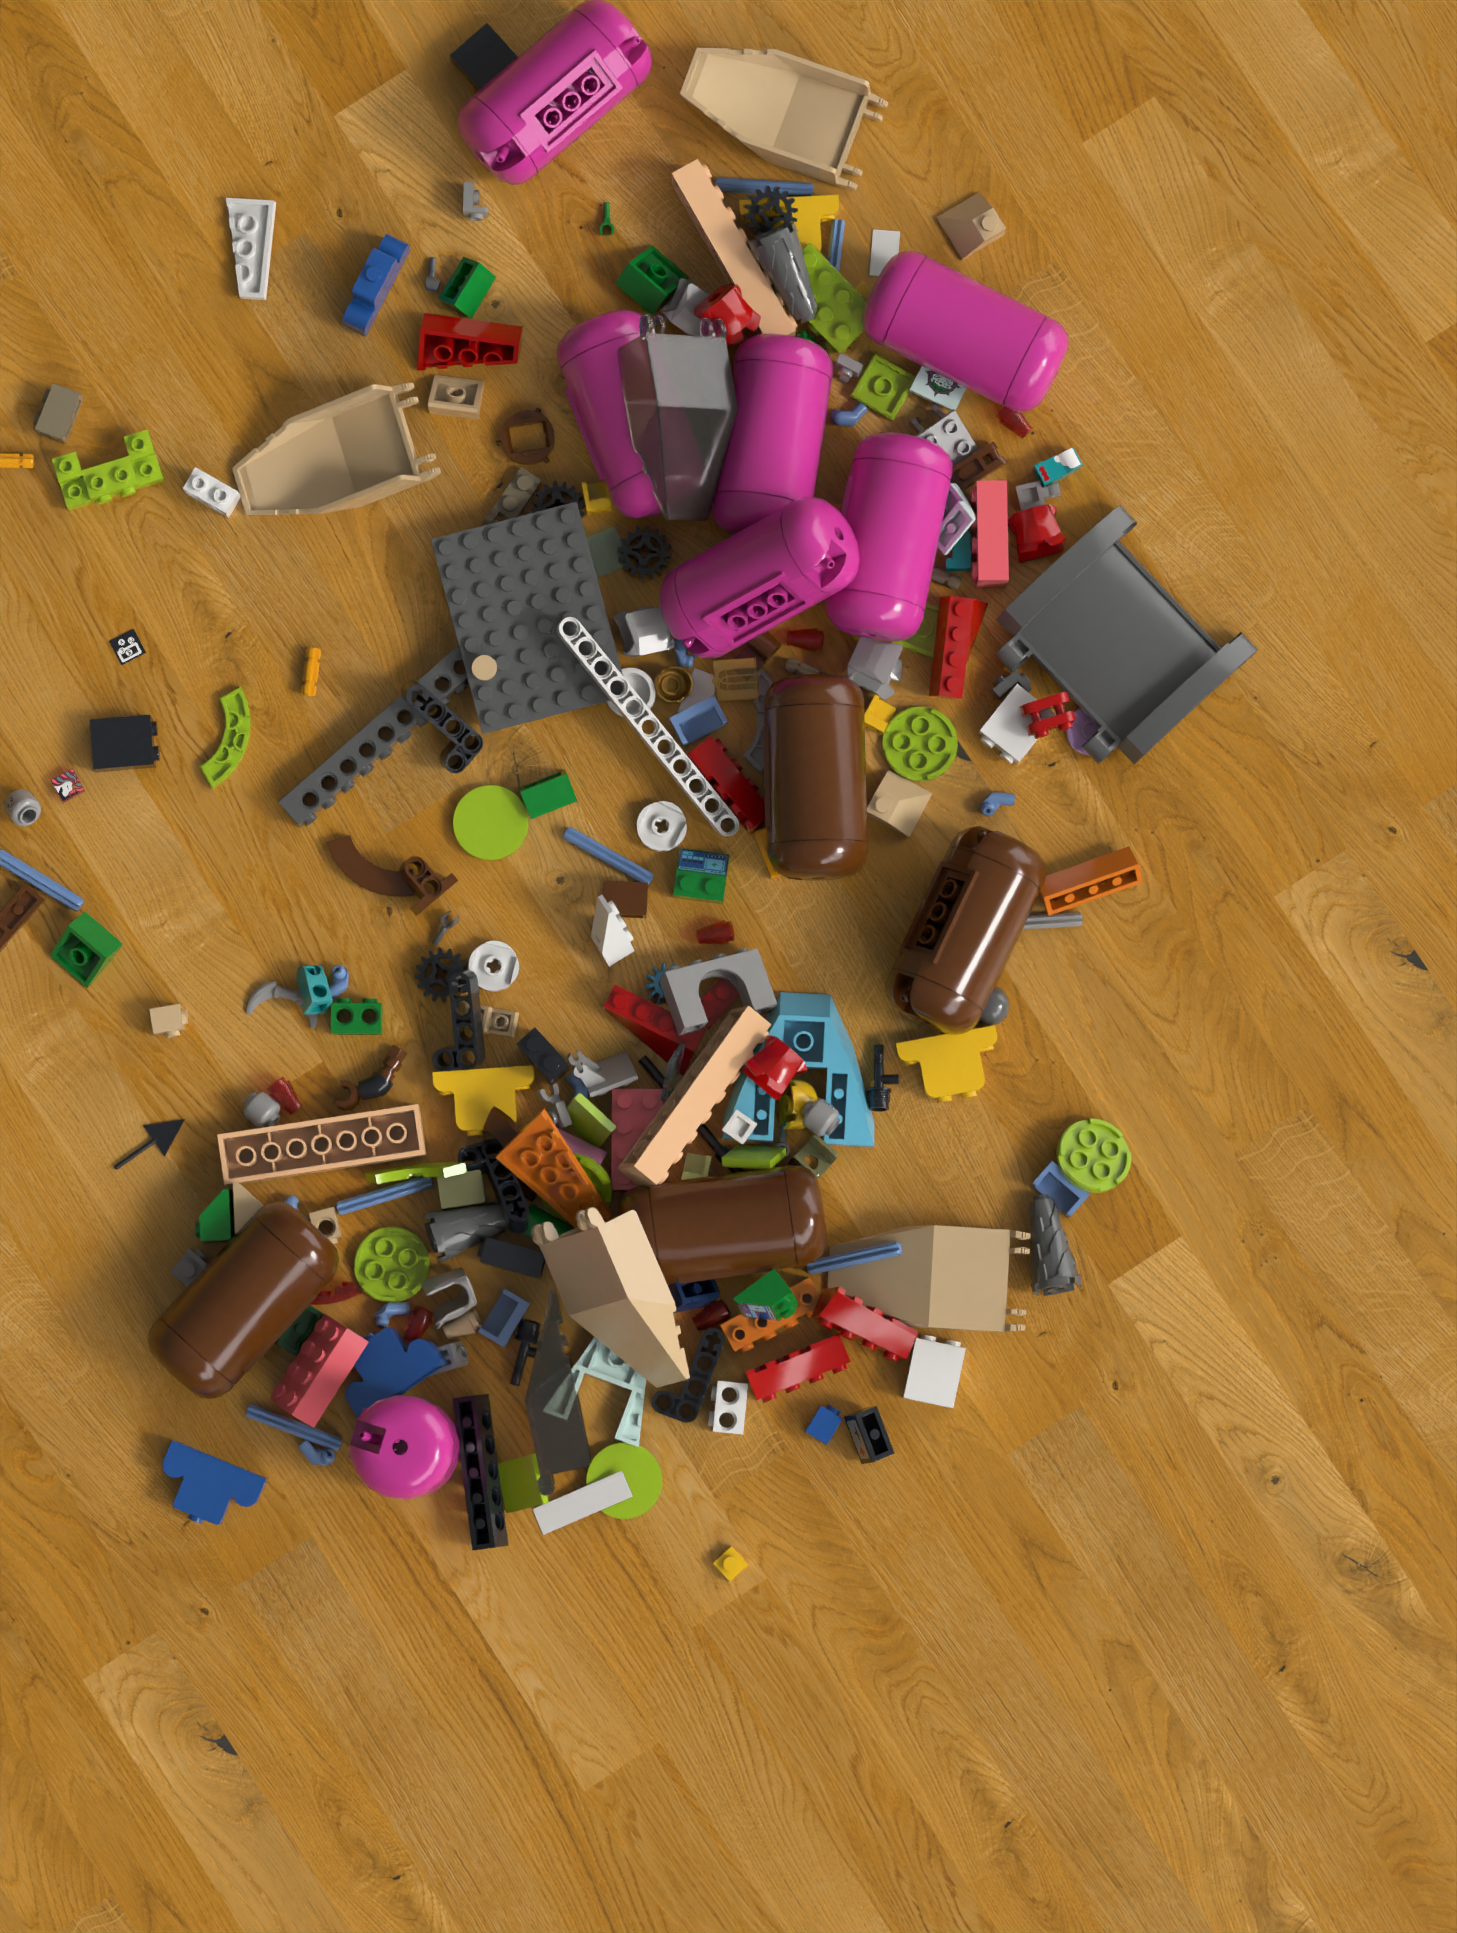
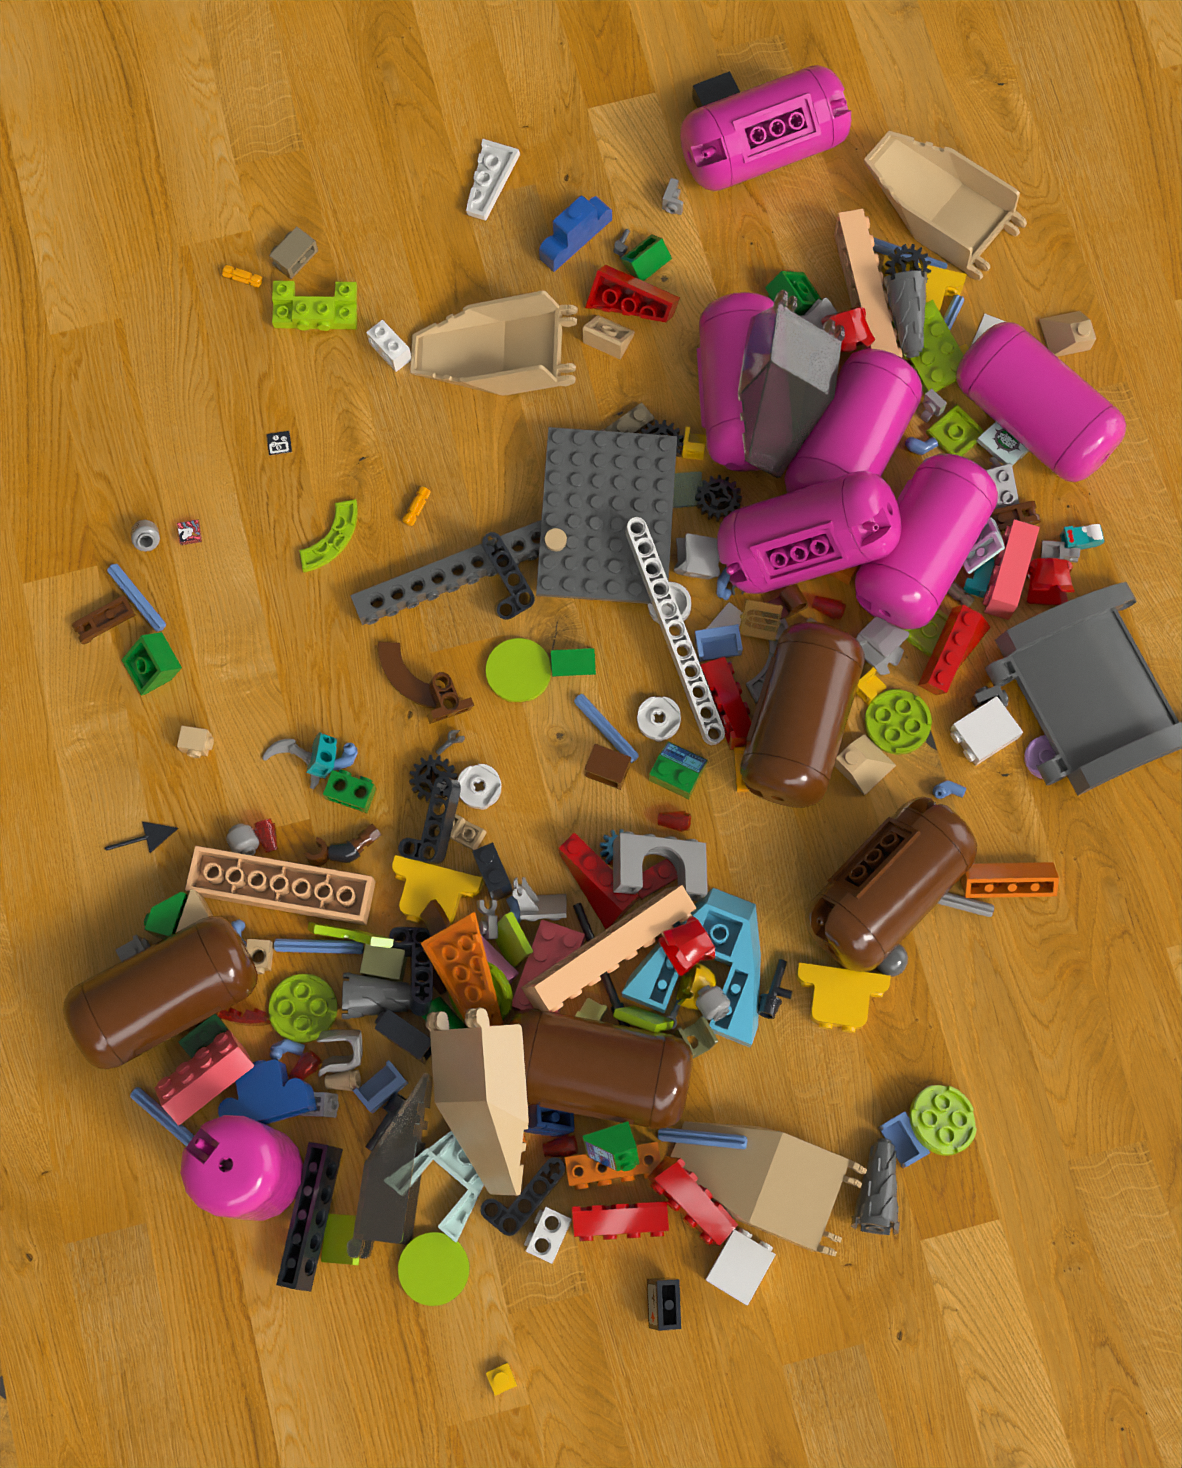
camera: 25 degrees right, 10 degrees down
black brick [90,715,160,773] -> none
blue brick [163,1440,268,1525] -> none
medium blue arm [298,1440,335,1465] -> none
reddish brown piece [496,408,555,465] -> none
white sticker [533,1471,633,1535] -> none
white slope [591,894,635,966] -> none
green hand [599,202,614,236] -> none
pearl gold hair [654,665,694,703] -> none
clear light blue piece [660,1043,685,1101] -> none
white plate [722,1110,757,1145] -> none
blue brick [805,1404,843,1445] -> none
clear red cone [996,407,1033,439] -> none
red brick [1019,692,1077,739] -> none

